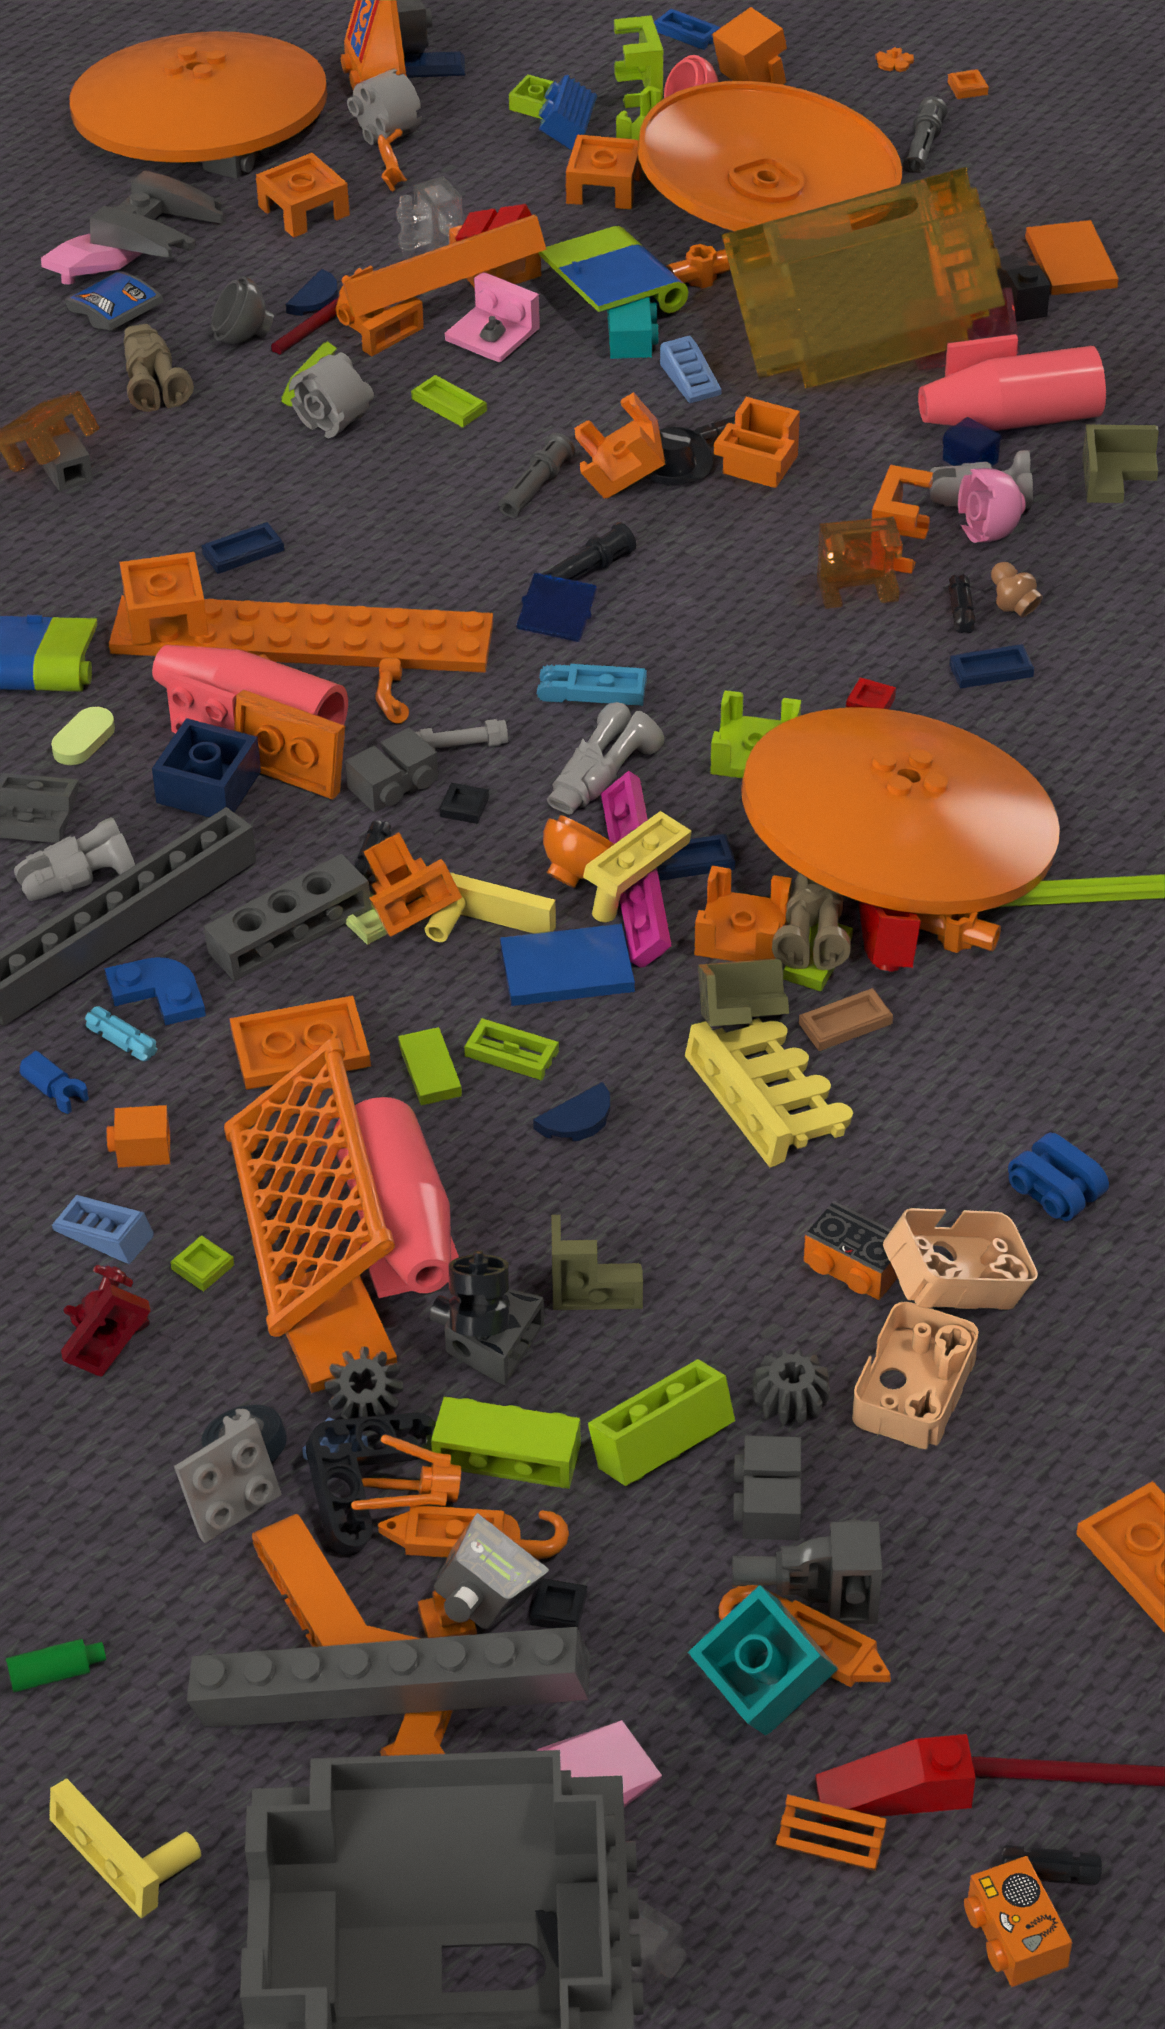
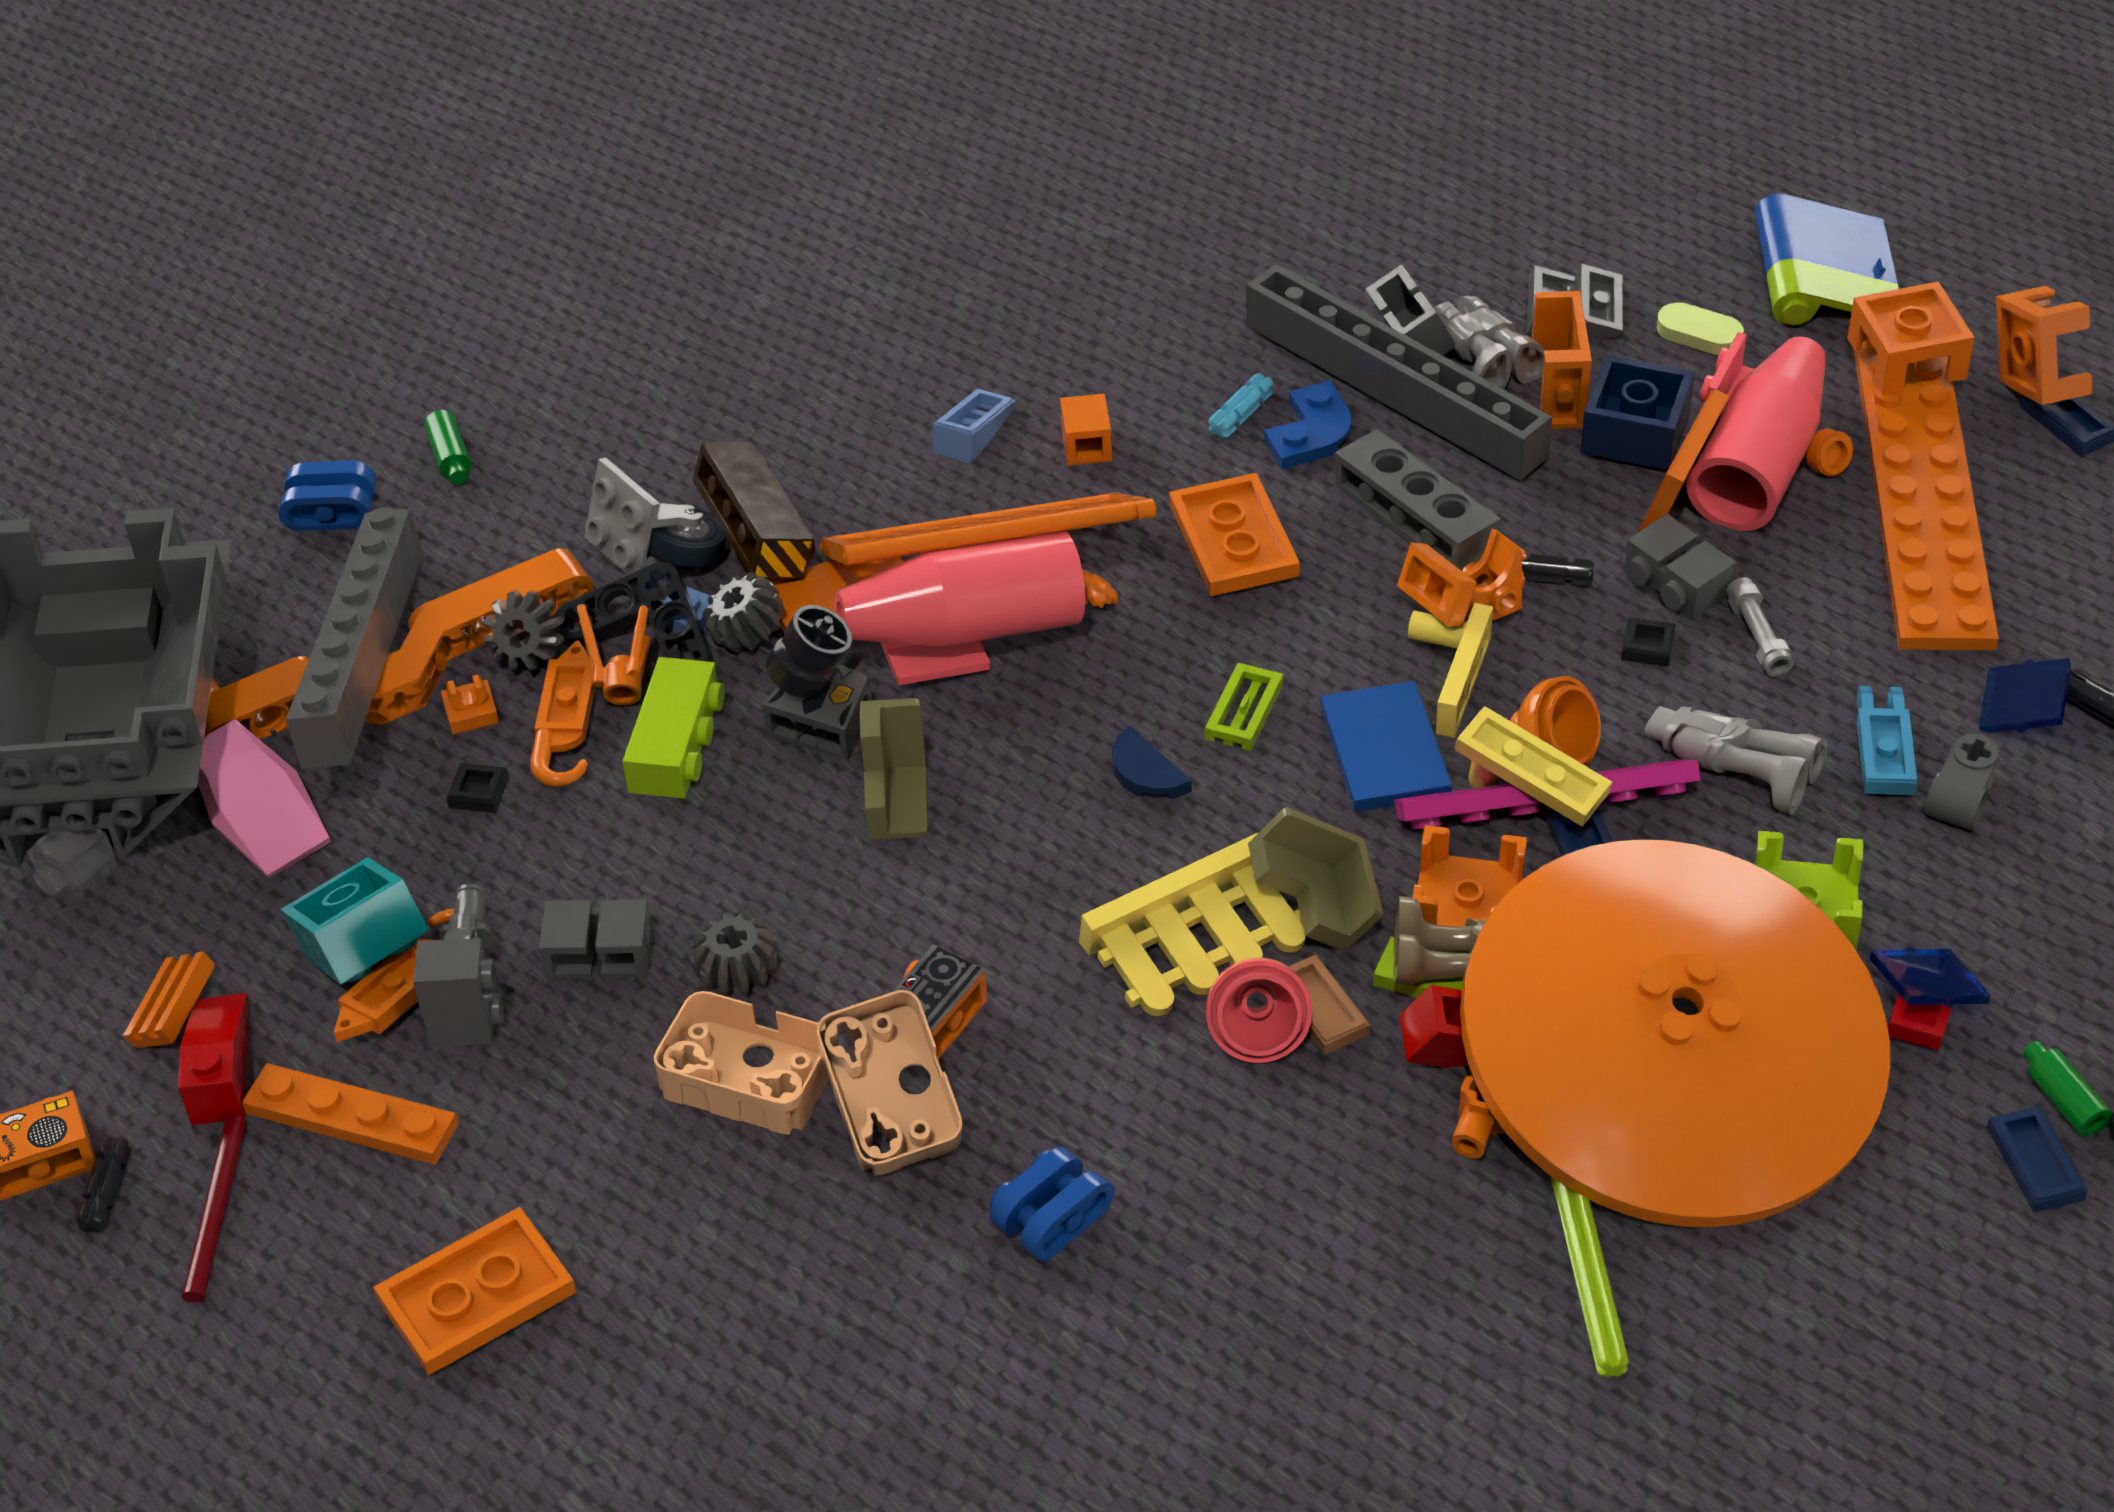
camera: 90 degrees right, 0 degrees up
blue bar [20,1051,89,1114] -> none
light yellow piece [50,1778,201,1919] -> none
dark red piece [61,1265,151,1377] -> none
lime tile [171,1235,234,1292] -> none
orange piece [375,658,409,724] -> none
lime tile [398,1027,462,1106] -> none
dark grey torso [434,1513,550,1629] -> none
lime brick [588,1359,735,1486] -> none
none -> orange plate [242,1063,459,1165]
none -> blue brick [278,460,377,531]
none -> dark grey gear [482,590,565,671]
none -> dark brown brick [692,441,815,579]
none -> coral piece [1206,958,1312,1063]
none -> dark grey piece [1365,264,1455,356]
none -> orange panel [1532,291,1592,429]
none -> clear blue piece [1869,947,1991,1007]
none -> dark grey piece [1923,734,1999,831]
none -> orange panel [1996,286,2093,405]
none -> green cylinder [2023,1041,2113,1138]

